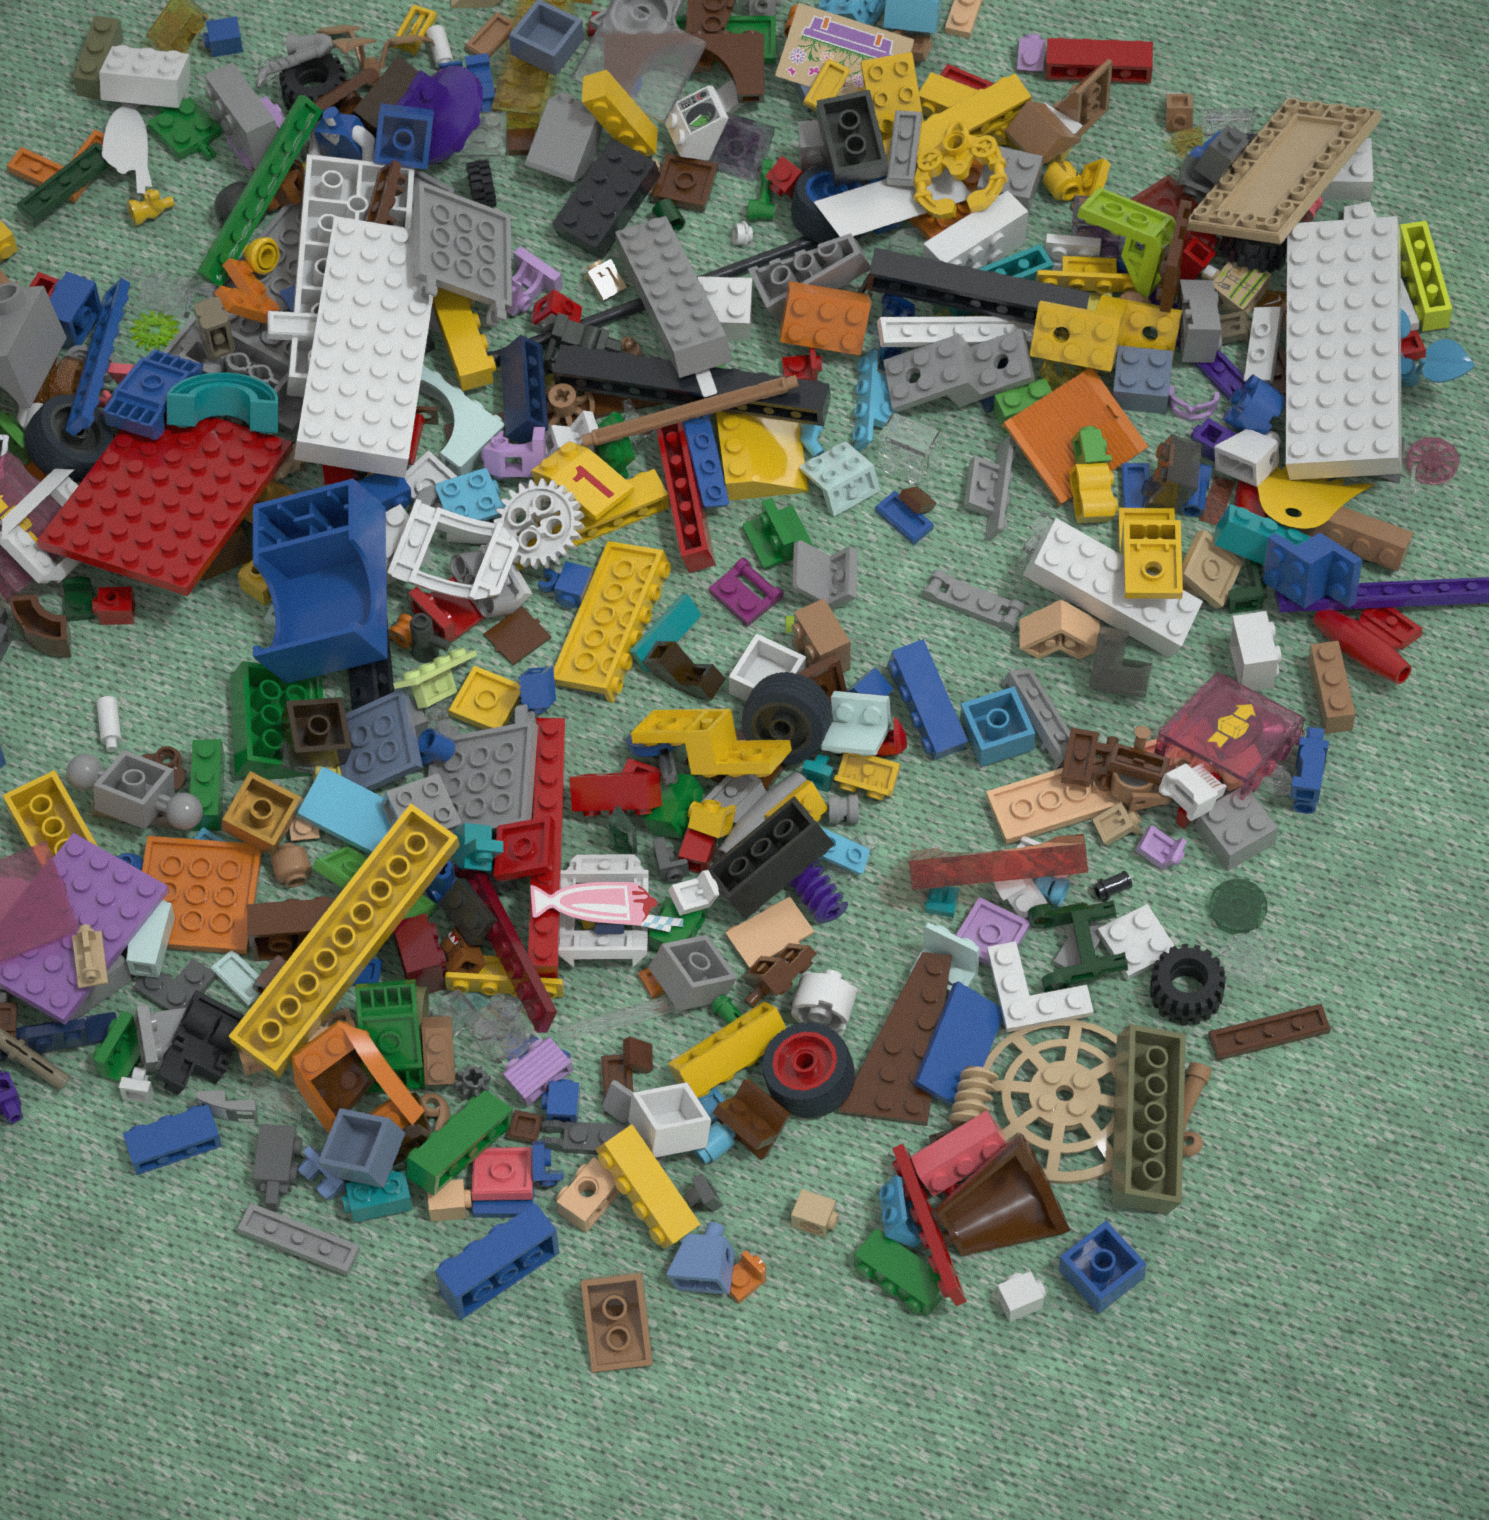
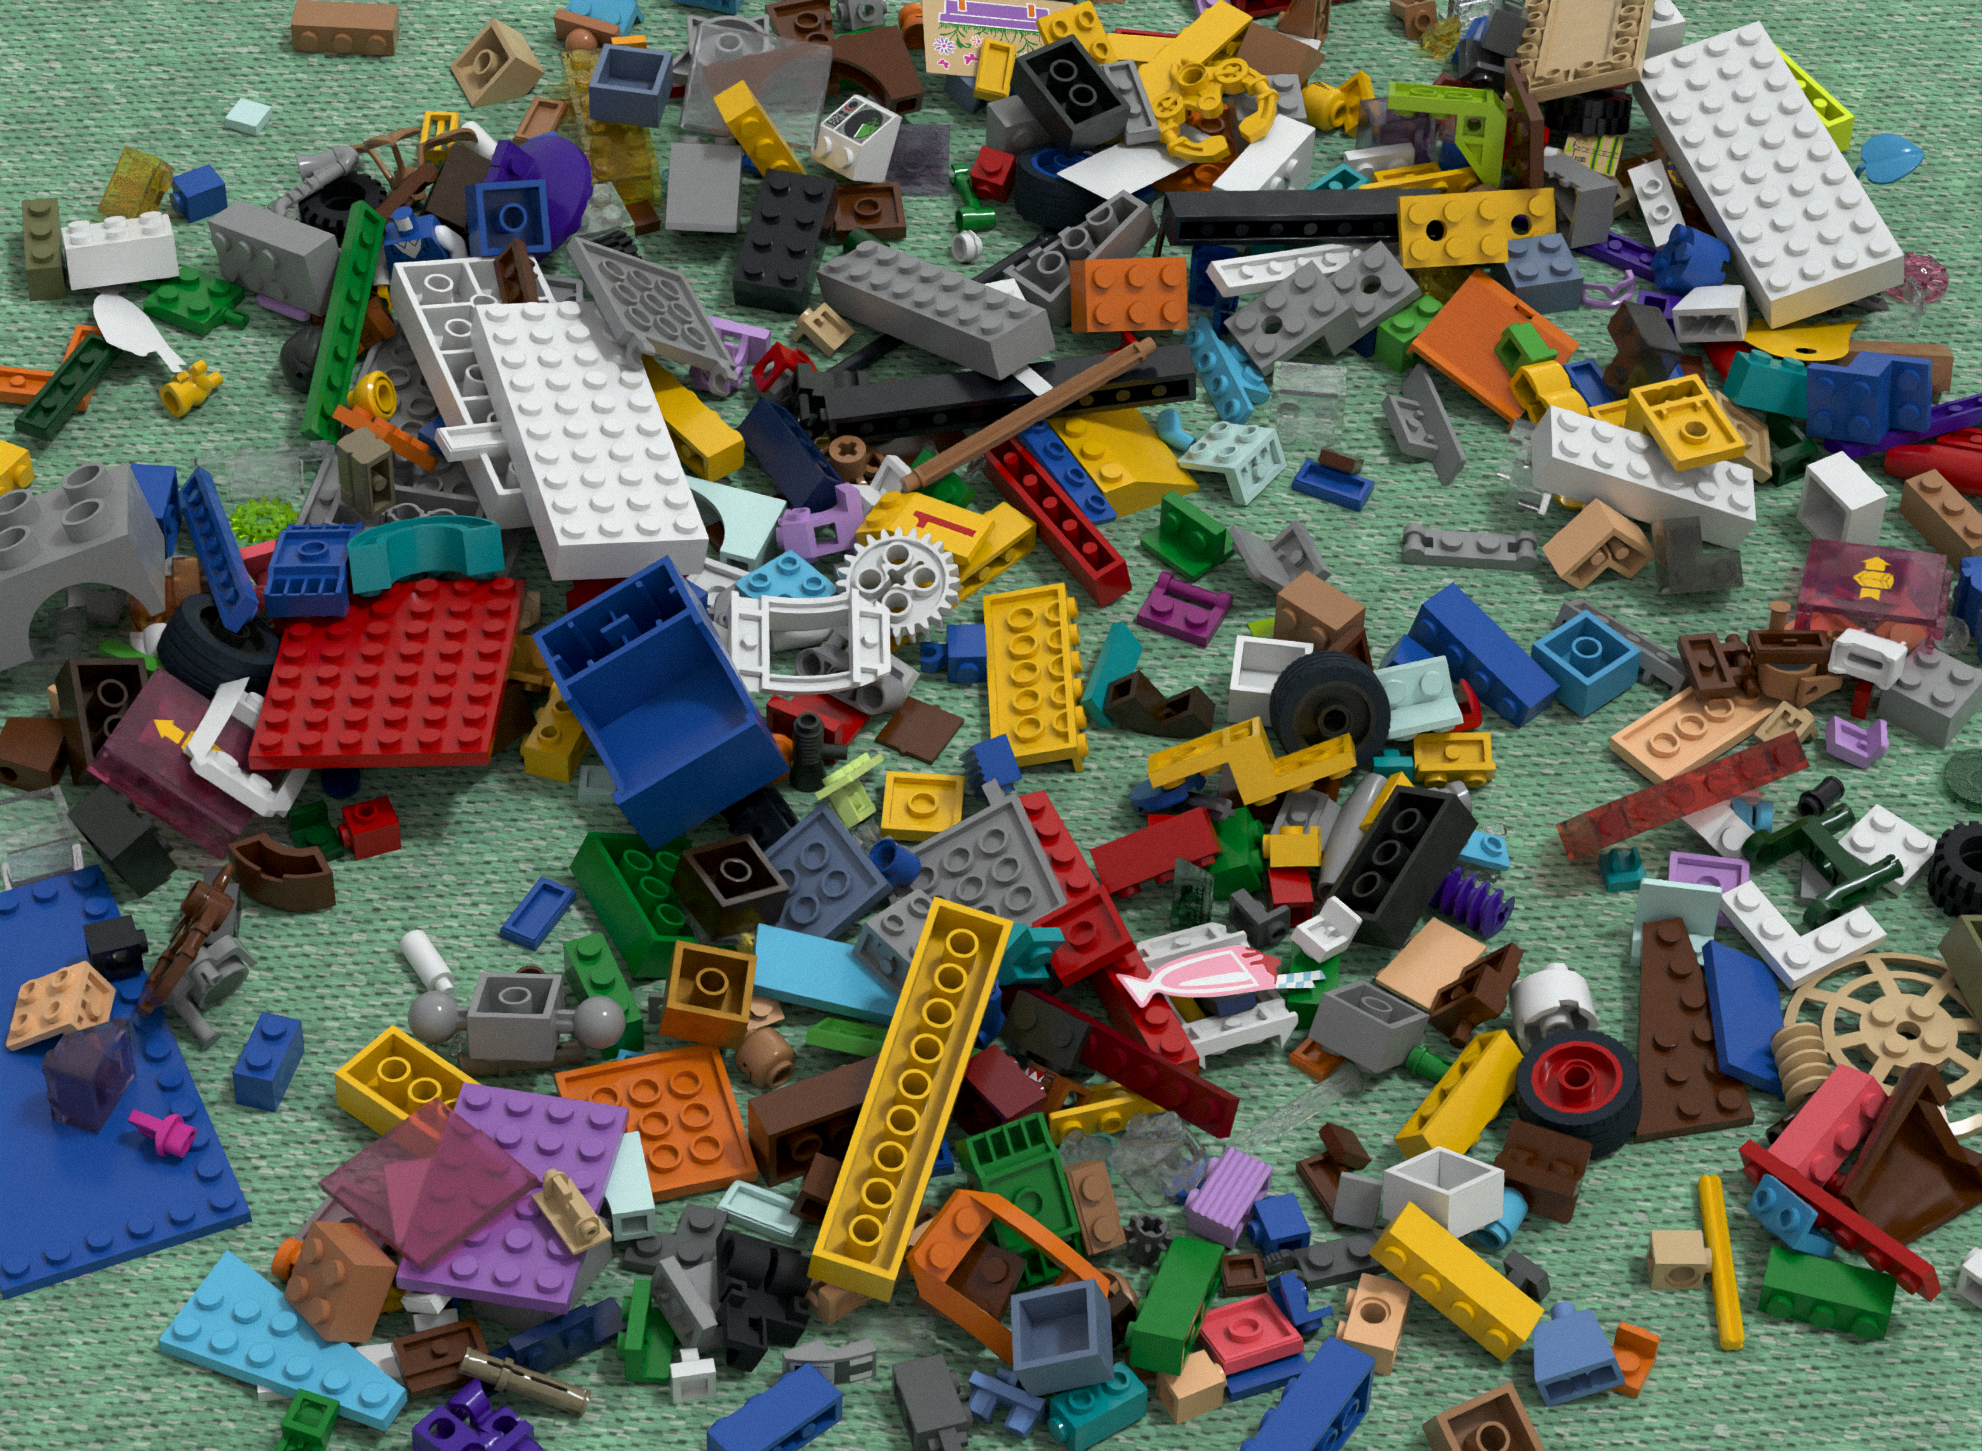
camera: 25 degrees left, 15 degrees down
none -> blue tile [500,877,576,951]
none -> yellow axle [1697,1174,1745,1351]

